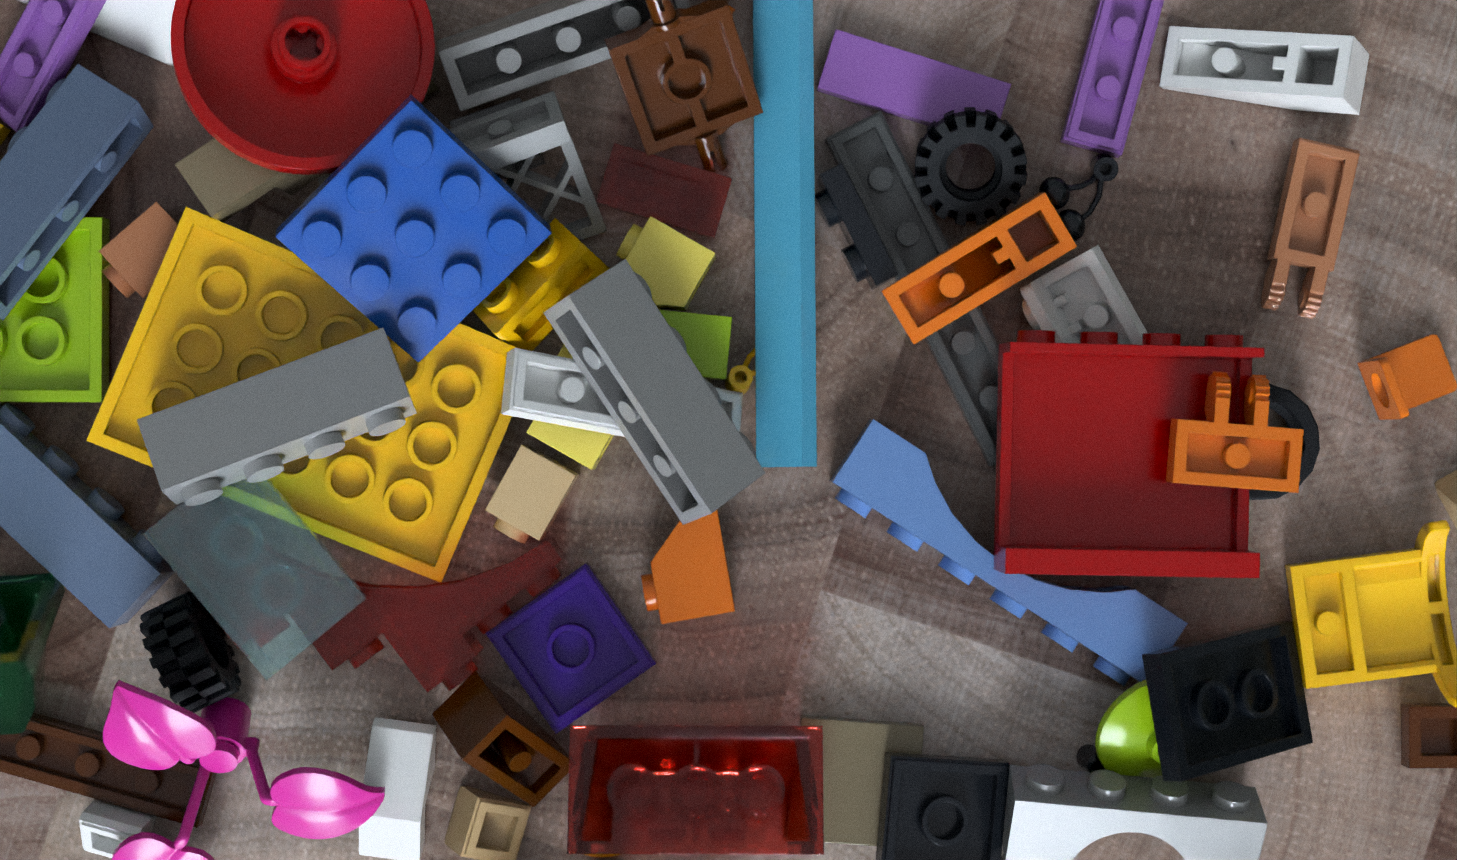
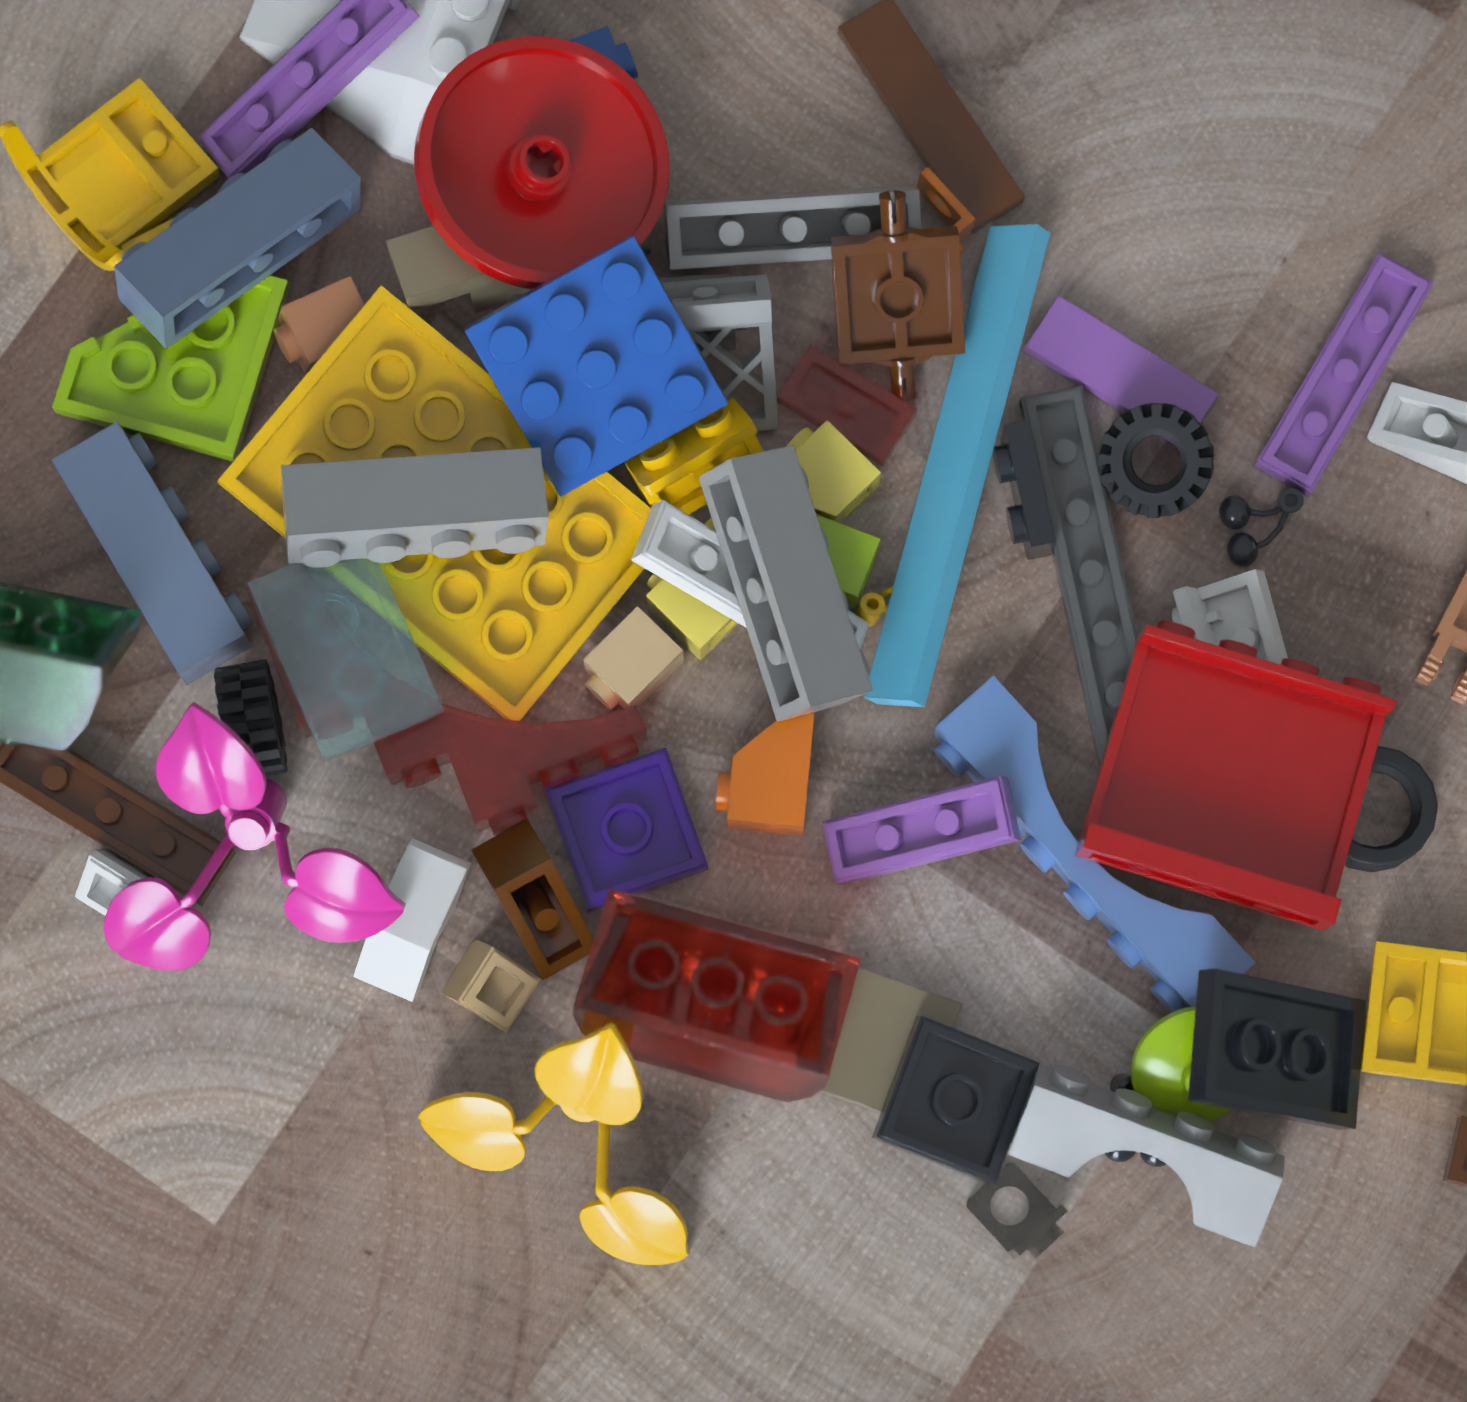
camera: 20 degrees right, 10 degrees down
orange slope [881,192,1077,344] -> none
orange hinge [1166,371,1304,493] -> none
none -> medium lavender tile [822,776,1021,885]

